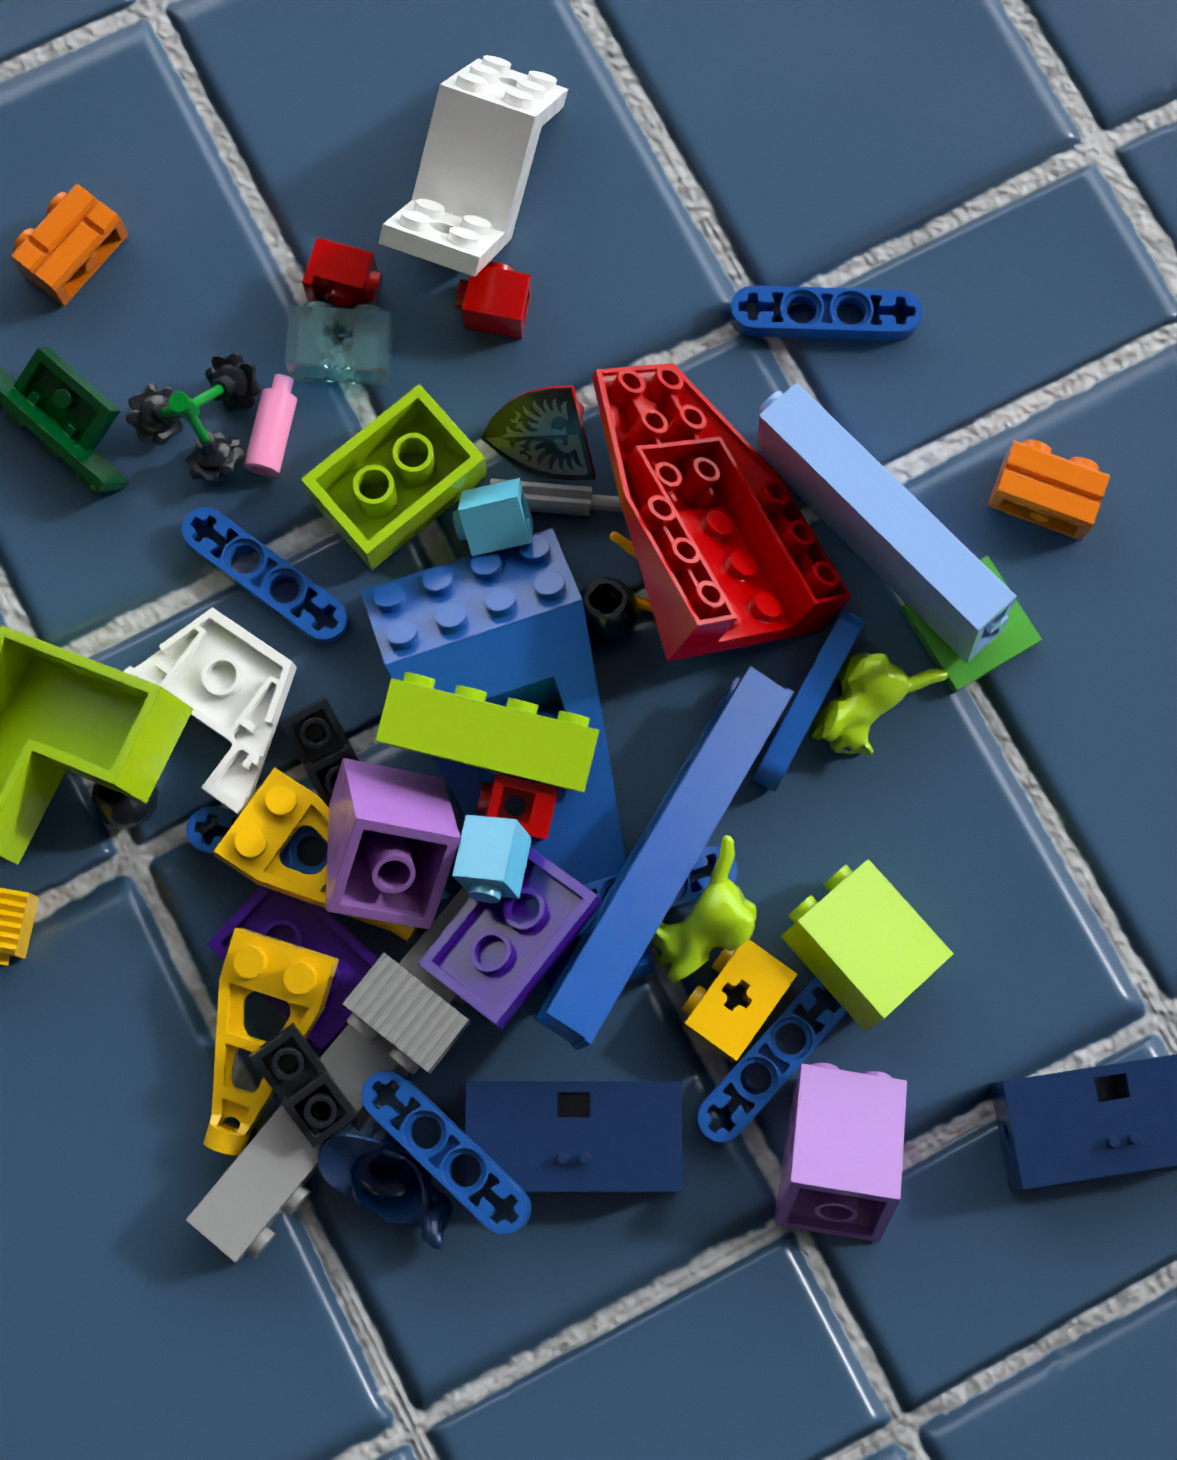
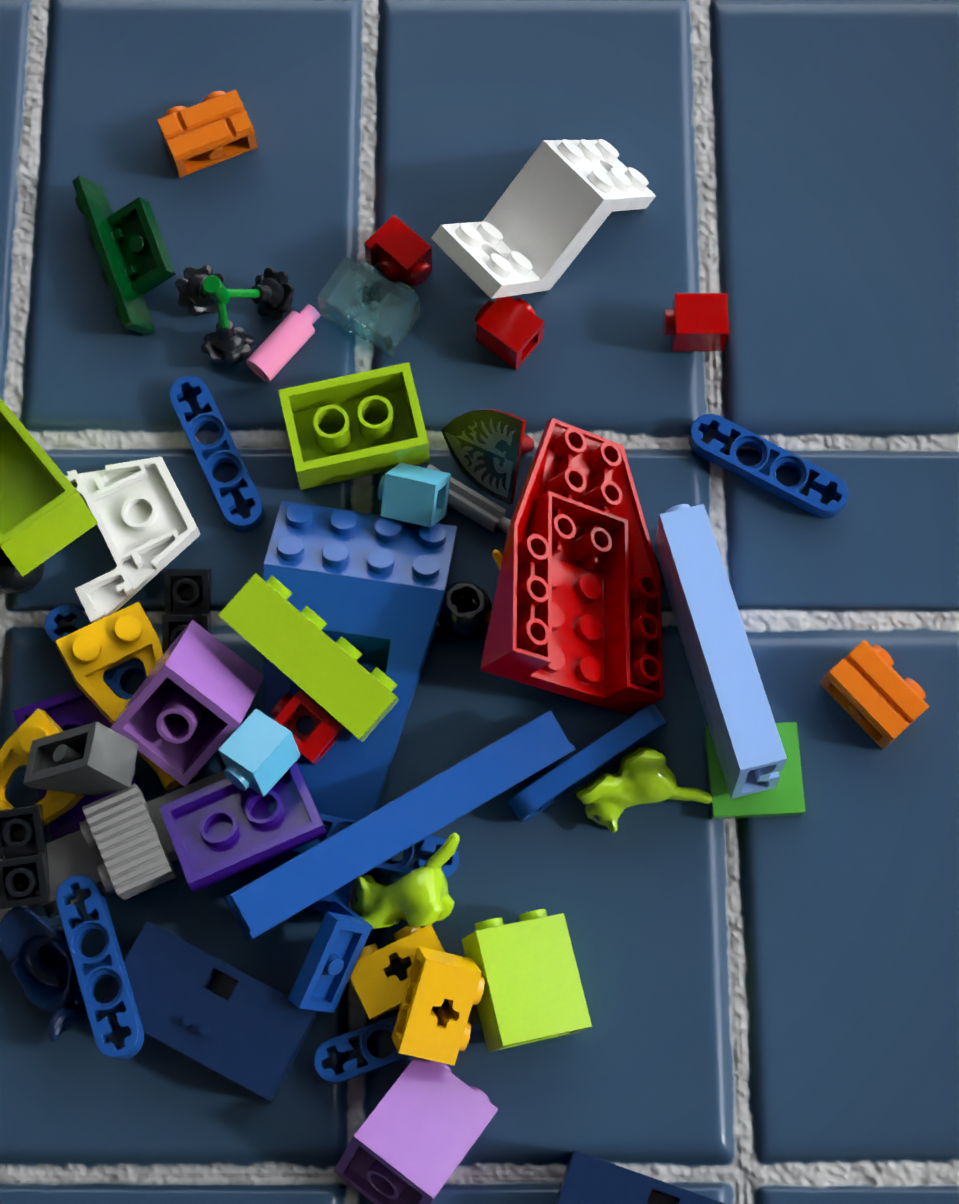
camera: 30 degrees right, 5 degrees down
none -> dark grey slope [23,721,139,797]
none -> blue panel [288,901,373,1013]
none -> yellow brick [391,946,485,1066]
none -> red brick [663,293,729,351]

